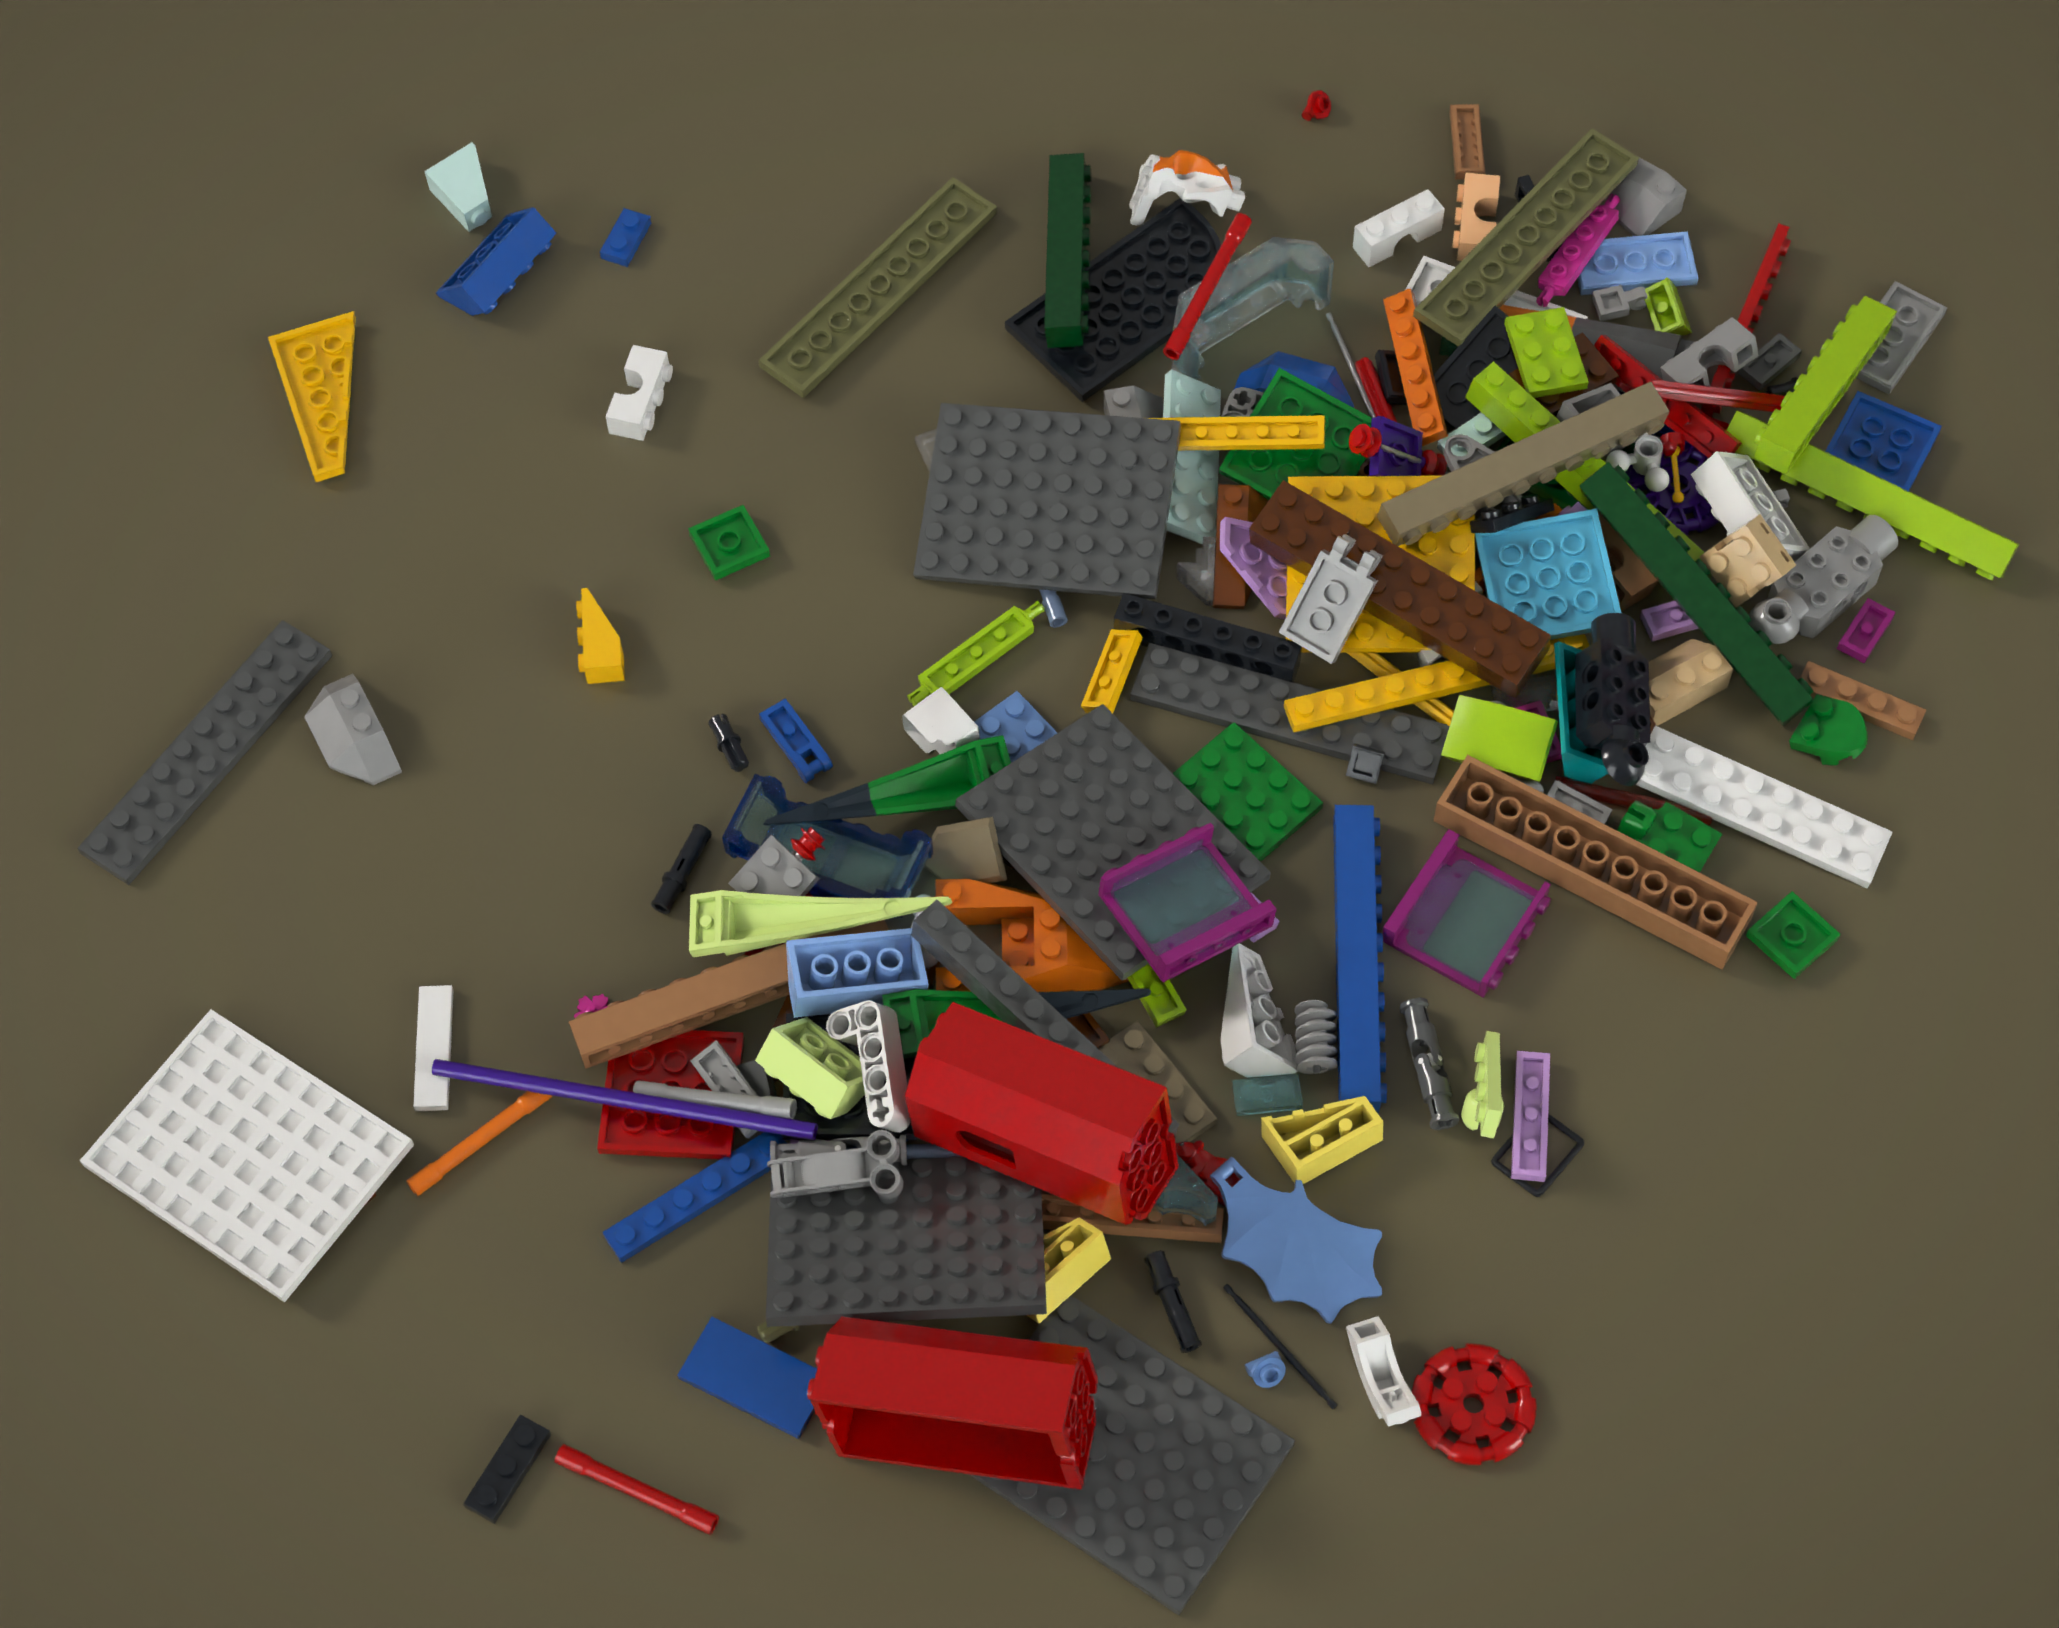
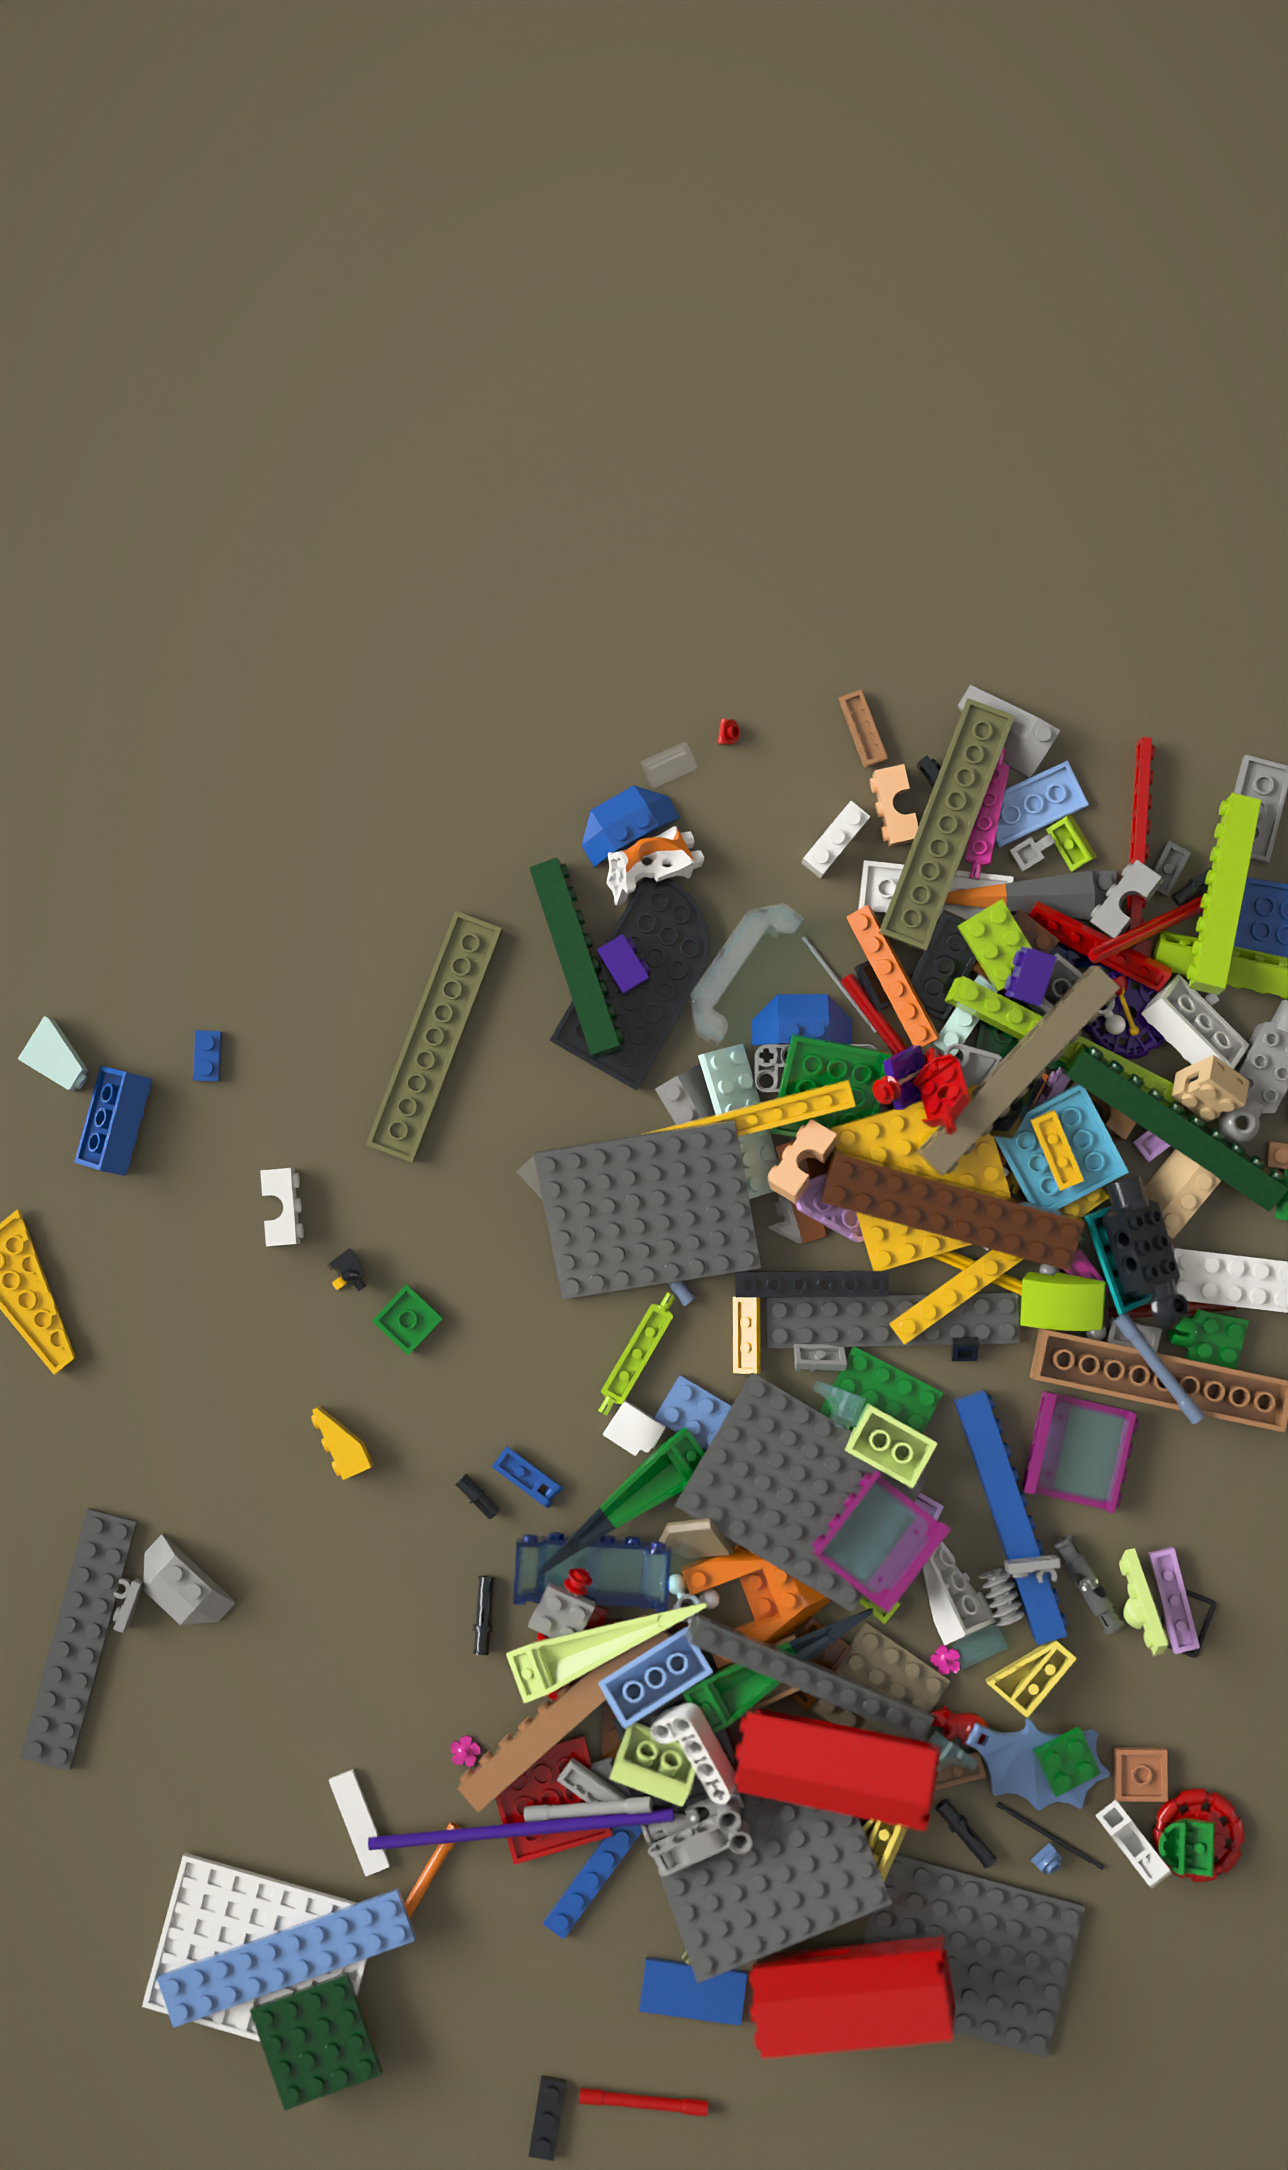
camera: 20 degrees left, 25 degrees up
red piece [1163,213,1252,360] -> none
light grey tile [1279,534,1383,664] -> none
none -> light grey plate [113,1577,144,1633]
none -> medium blue plate [157,1888,416,2028]
none -> dark green plate [250,1972,383,2111]
none -> black piece [327,1248,366,1292]
none -> blue wedge [582,785,680,867]
none -> dark purple brick [597,934,651,995]
none -> clear slope [640,742,698,789]
none -> light nougat arch [768,1119,838,1204]
none -> light grey plate [793,1344,847,1372]
none -> clear light blue arch [813,1380,866,1430]
none -> yellowish green slope [845,1403,937,1488]
none -> red plate [913,1048,971,1135]
none -> dark pink plant [930,1645,961,1676]
none -> light grey plate [1004,1555,1060,1583]
none -> dark purple brick [1005,947,1057,1006]
none -> yellow plate [1030,1110,1084,1191]
none -> green plate [1033,1726,1101,1797]
none -> sand blue piece [1114,1312,1205,1424]
none -> nougat plate [1114,1747,1168,1802]
none -> green slope [1159,1818,1215,1877]

